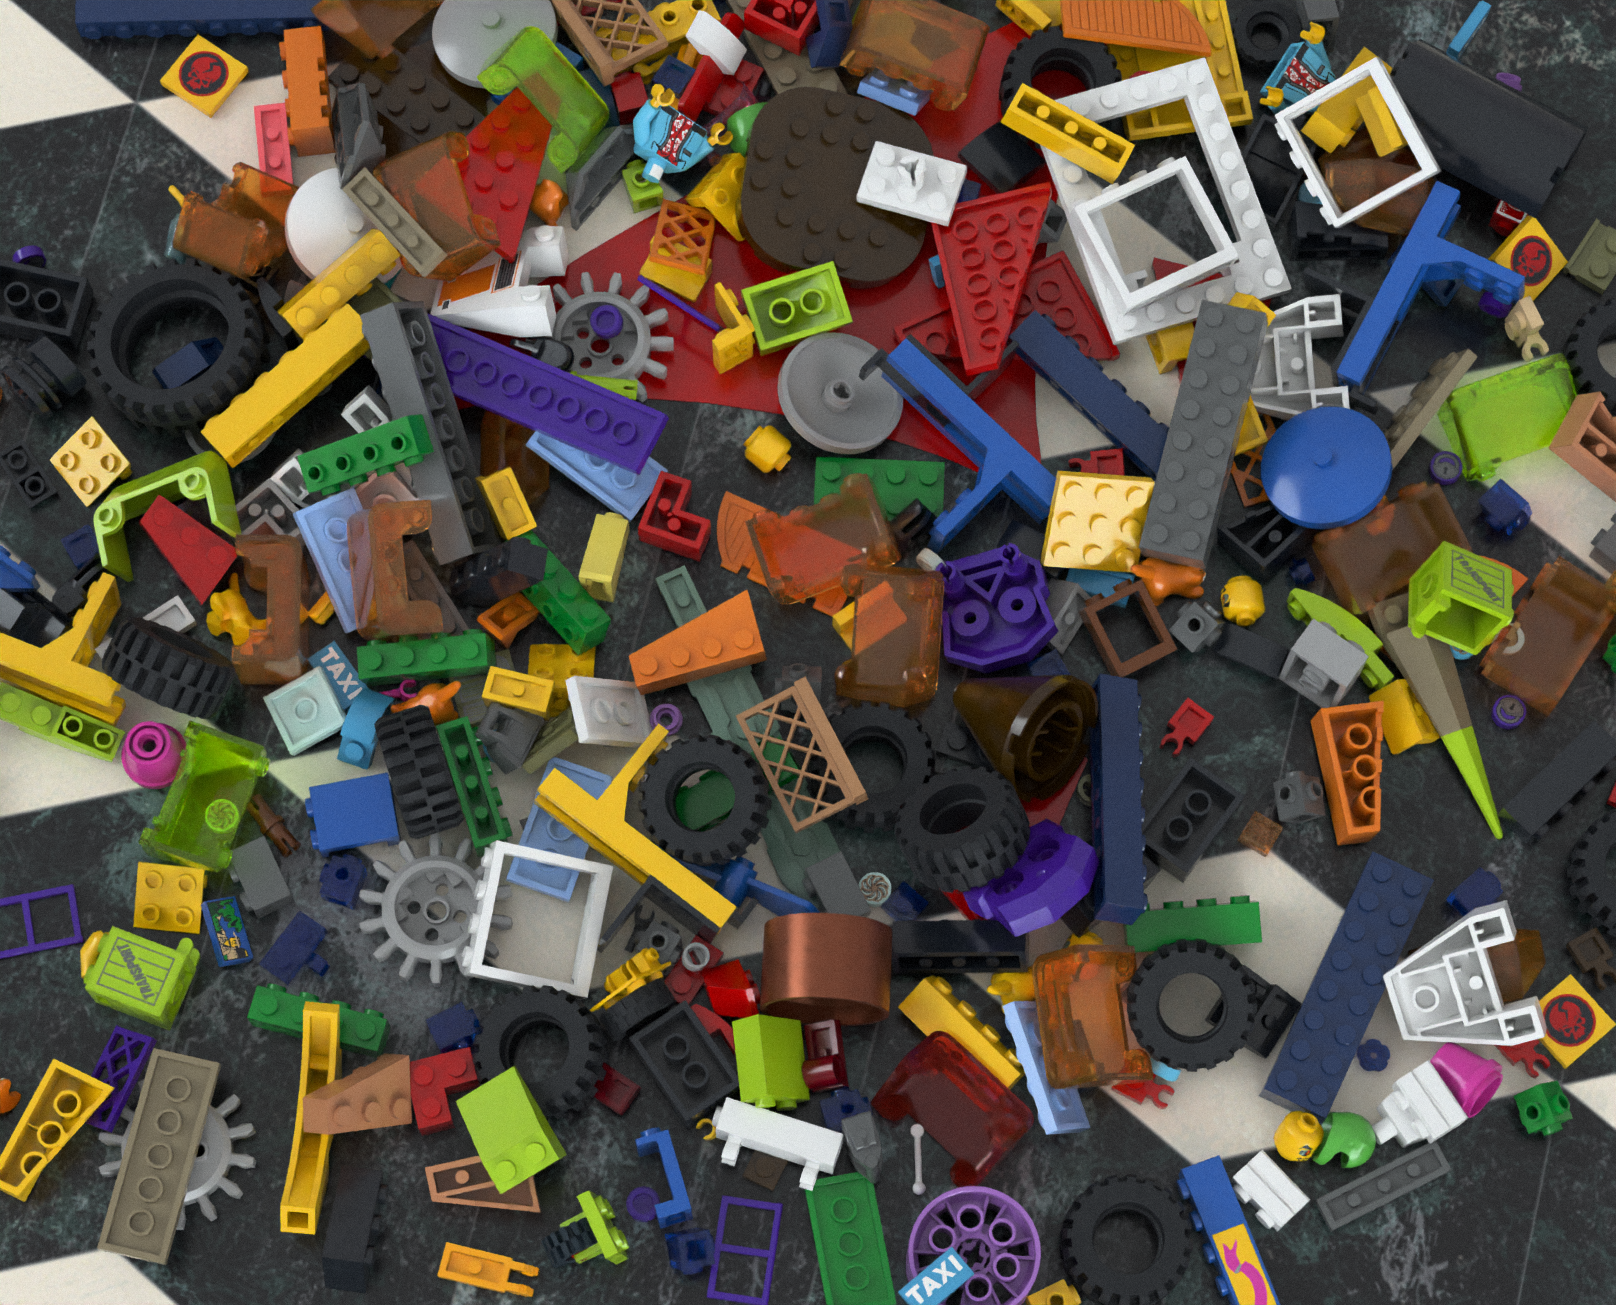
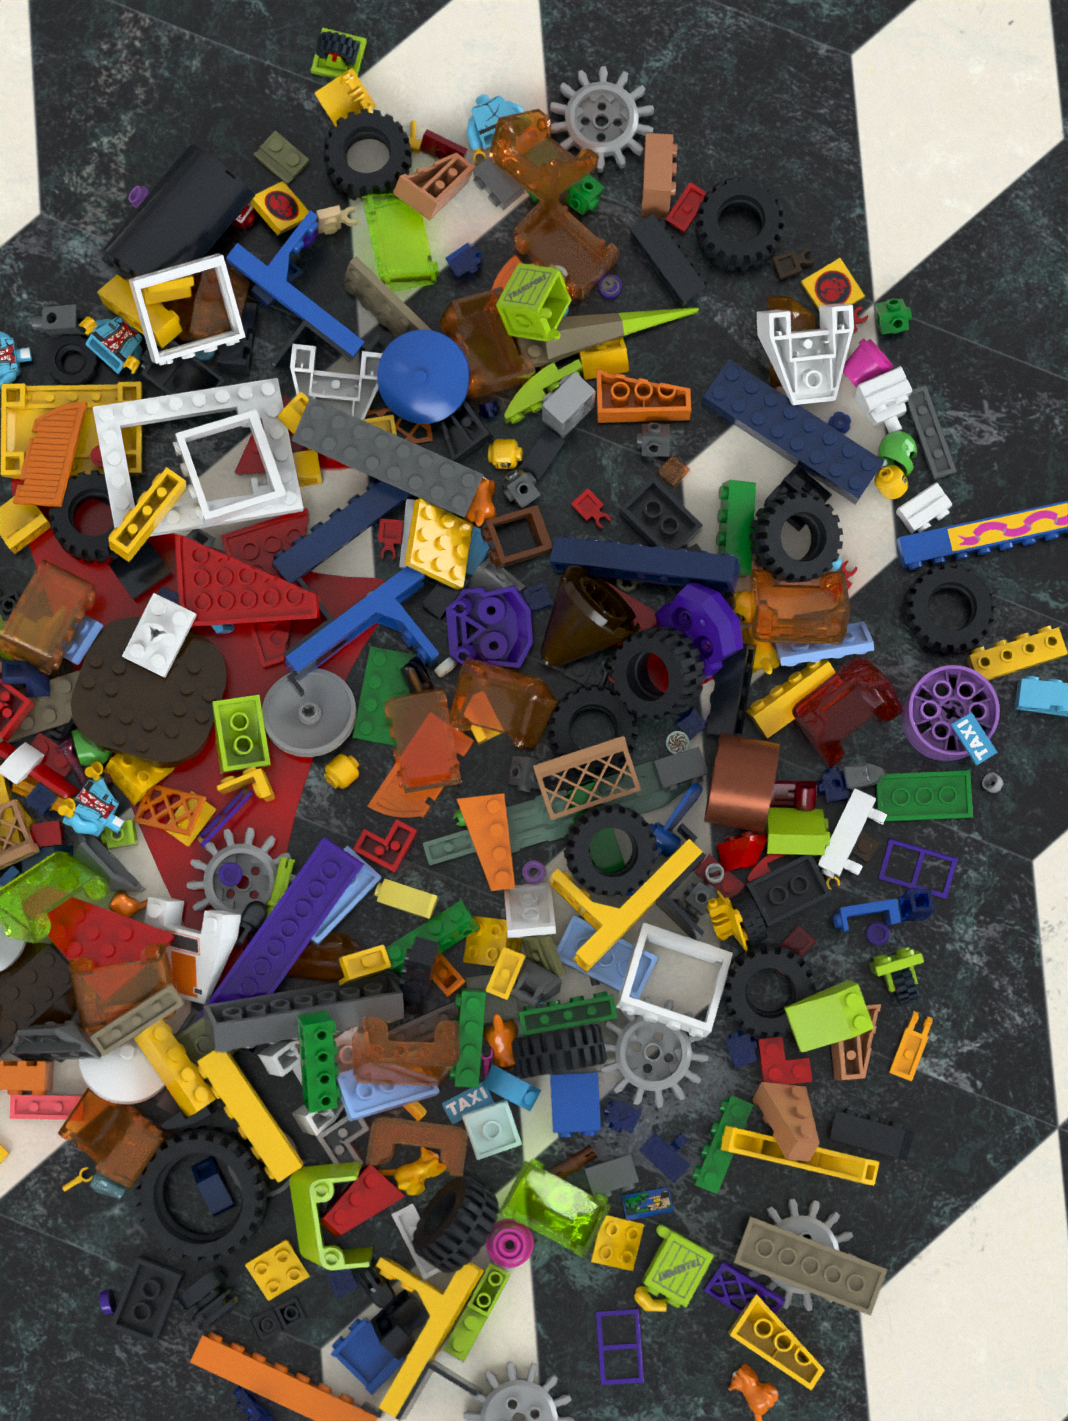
camera: 80 degrees left, 10 degrees up
white hinge [910,1124,926,1195] -> none
tile [1429,451,1463,485] -> none
clear blue brick [1446,867,1504,917] -> none
dark azure tile [1447,0,1491,59] -> none

